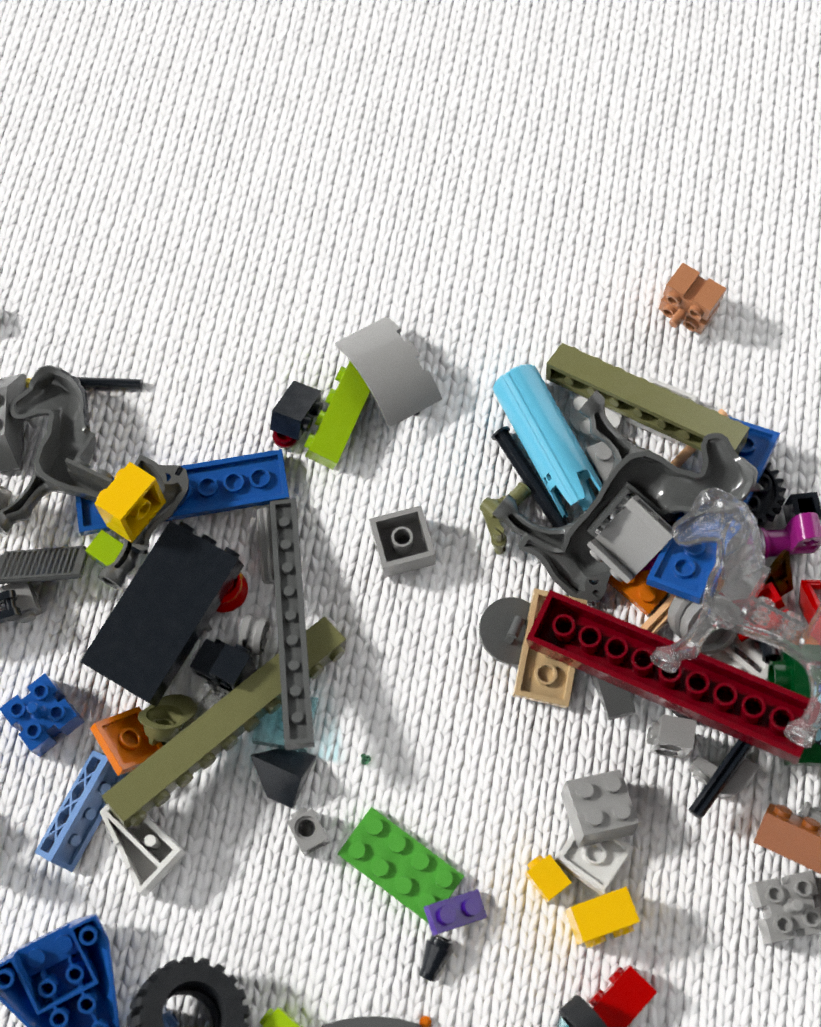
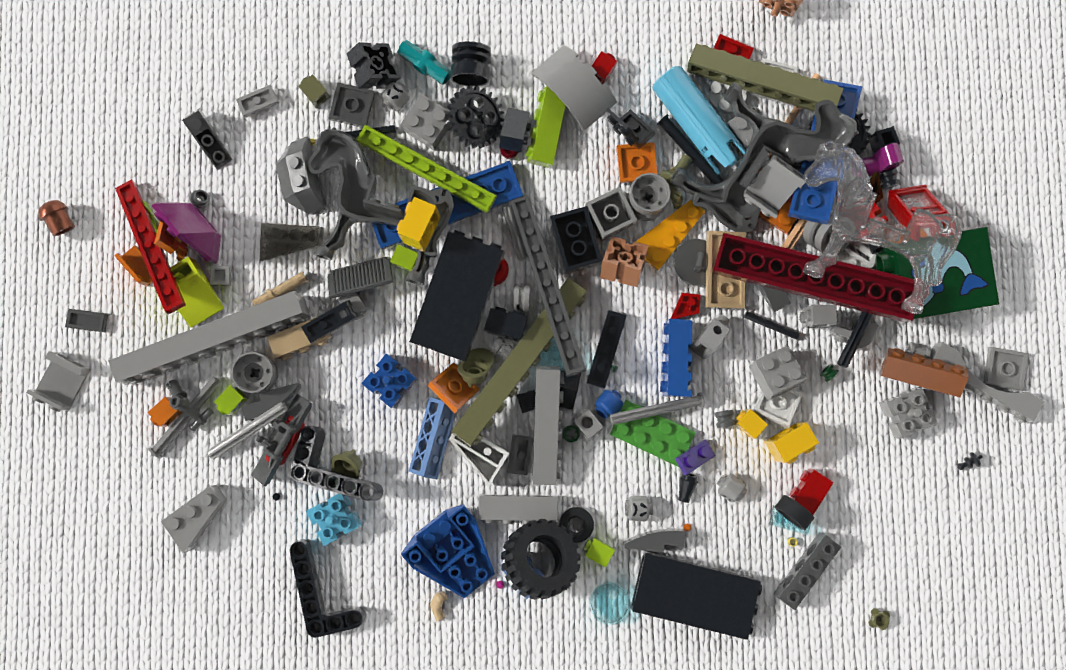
camera: 15 degrees left, 15 degrees up
none -> olive brick [298,74,330,108]
none -> dark grey plate [329,82,375,128]
none -> black brick [346,42,401,89]
none -> lime tile [356,125,497,214]
none -> light grey head [382,81,410,110]
none -> teal piece [397,39,451,85]
none -> light grey brick [400,93,451,151]
none -> black gear [445,86,505,149]
none -> black wheel [450,41,491,87]
none -> light grey brick [479,495,558,524]
none -> dark grey plate [507,434,533,475]
none -> black plate [516,389,536,414]
none -> light grey brick [533,366,564,485]
none -> black brick [549,206,603,275]
none -> black tyre [559,507,594,543]
none -> dark green bush [562,425,580,443]
none -> black plate [586,310,627,389]
none -> red brick [592,51,617,85]
none -> blue head [595,390,623,419]
none -> nougat brick [600,236,649,287]
none -> black bracket [605,108,656,149]
none -> light grey axle [610,392,705,425]
none -> orange plate [616,142,657,184]
none -> light grey head [625,496,653,522]
none -> light grey wheel [626,173,671,221]
none -> light orange wing [632,200,705,271]
none -> blue wedge [660,319,692,398]
none -> red piece [670,293,701,319]
none -> light grey torso [689,314,730,360]
none -> red plate [713,34,754,59]
none -> dark grey wheel [714,409,736,428]
none -> light grey head [717,473,747,503]
none -> black bar [743,311,800,340]
none -> dark green bush [819,363,839,382]
none -> black wheel [880,169,901,190]

